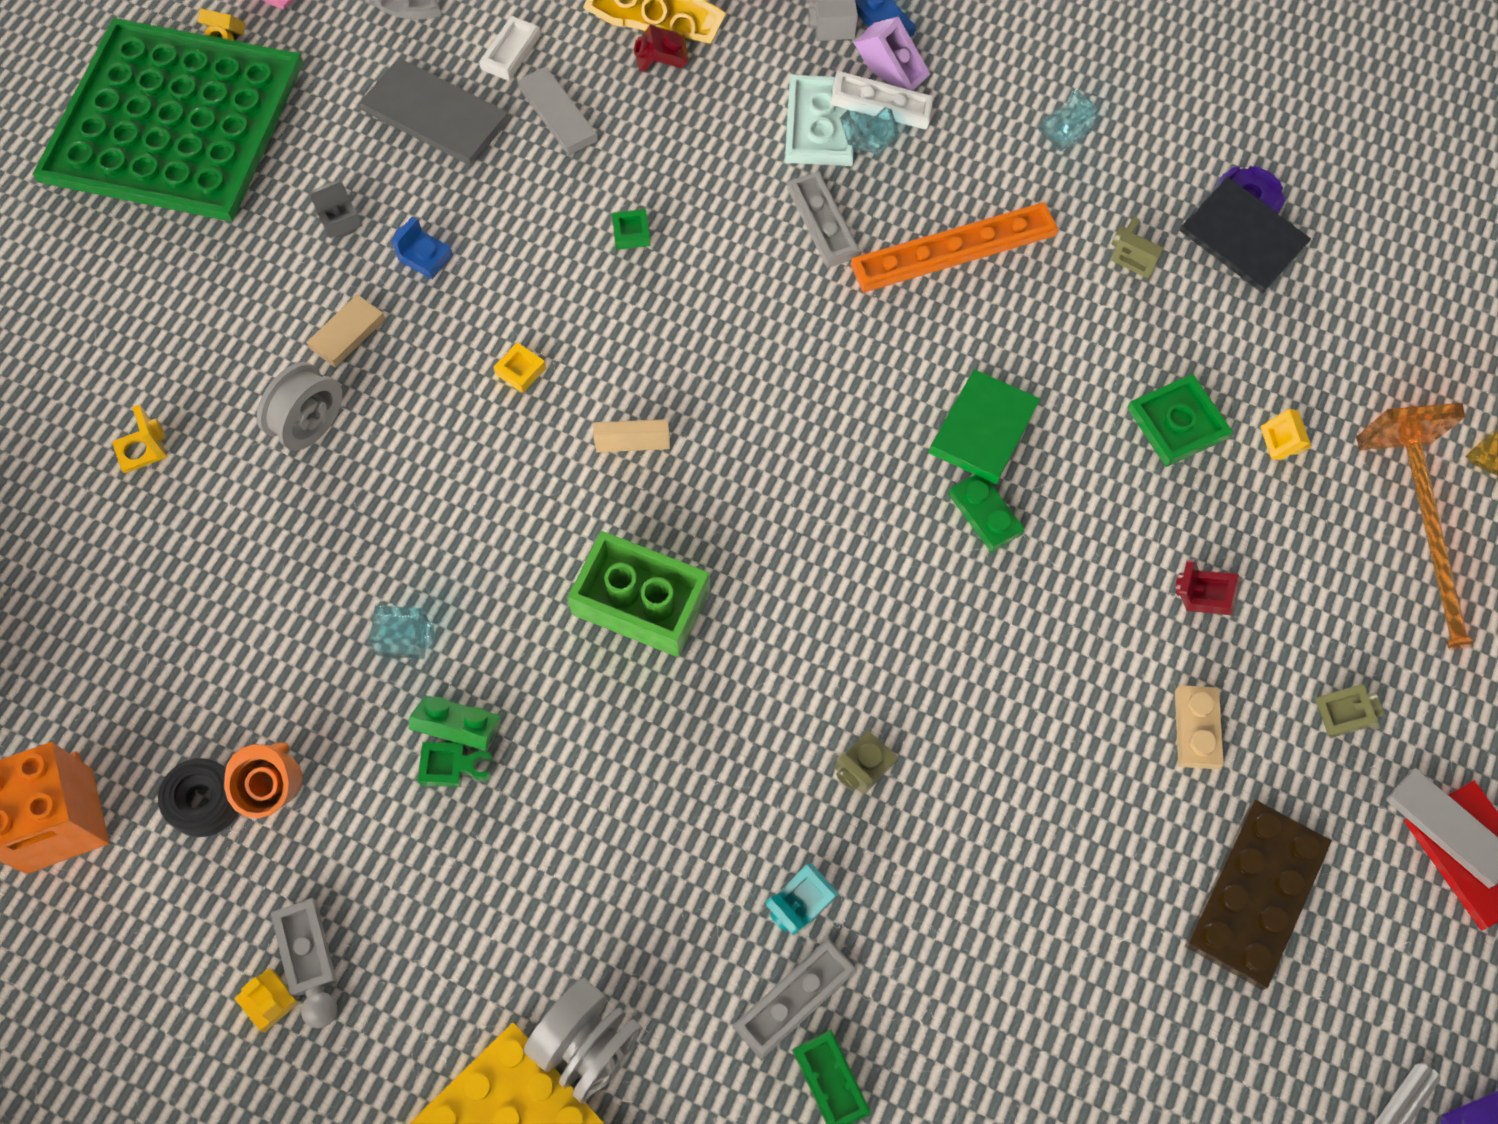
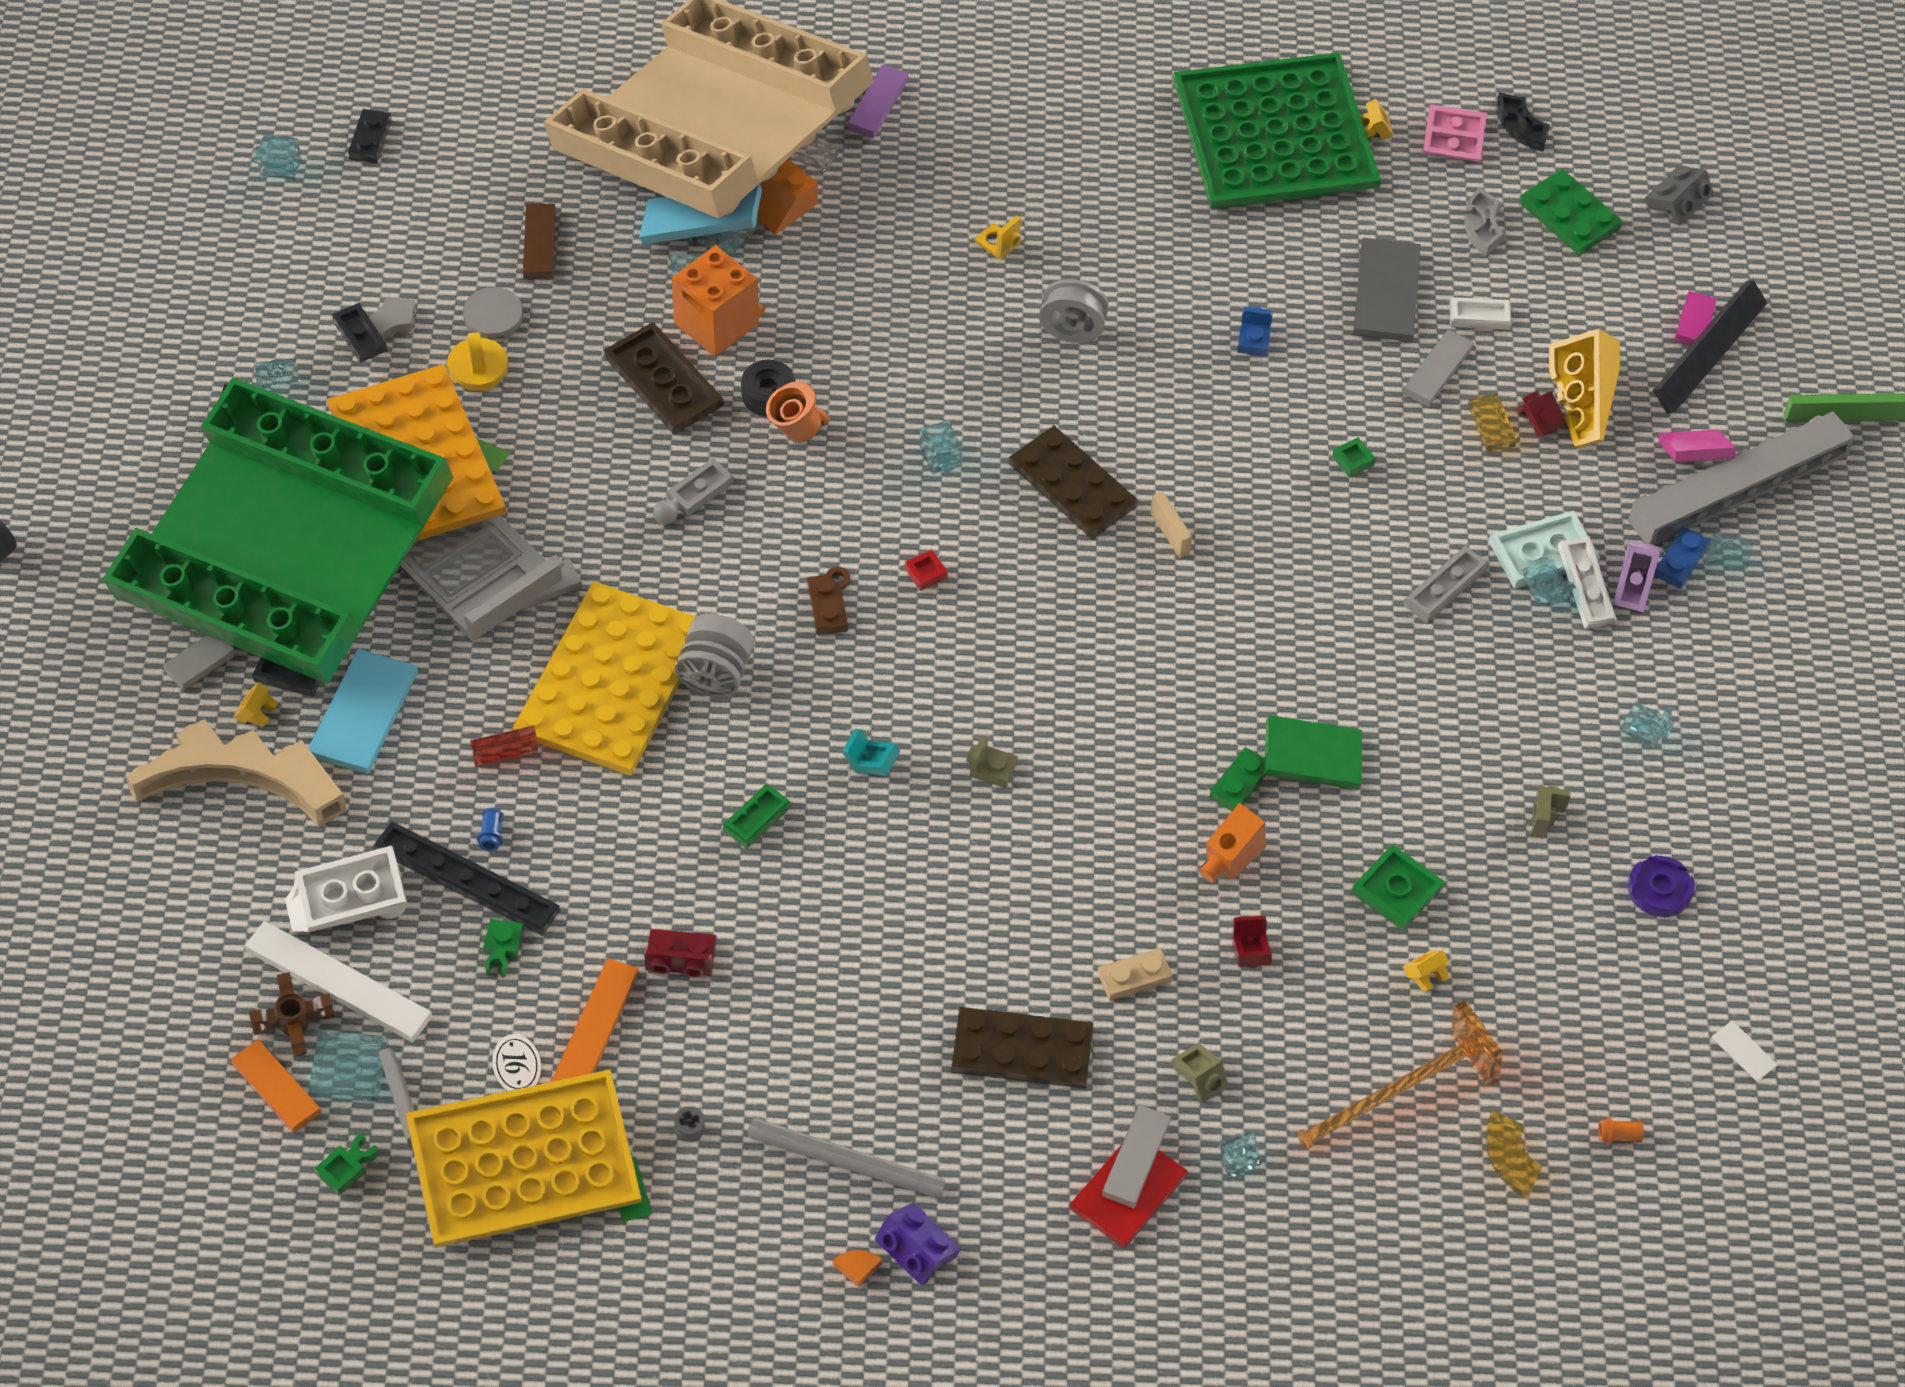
camera: 65 degrees right, 10 degrees down
yellow tile [234,968,300,1033] -> none
tan tile [307,294,386,368] -> none
dark grey bracket [309,180,363,239] -> none
green plate [408,695,501,750] -> none
green plate [417,742,493,787] -> none
yellow tile [494,342,546,393] -> none
bright green brick [567,530,710,658] -> none
light grey tile [732,937,857,1061] -> none
orange tile [851,202,1058,293] -> none
black tile [1180,176,1311,294] -> none
none -> dark brown plate [603,322,724,435]
none -> reddish brown hinge [807,566,850,635]
none -> red plate [905,549,948,591]
none -> dark brown plate [1009,425,1138,539]
none -> orange torso [1199,803,1266,883]
none -> clear light blue tile [1219,1130,1262,1178]
none -> clear yellow tile [1468,393,1517,452]
none -> white sticker [1711,1021,1778,1082]

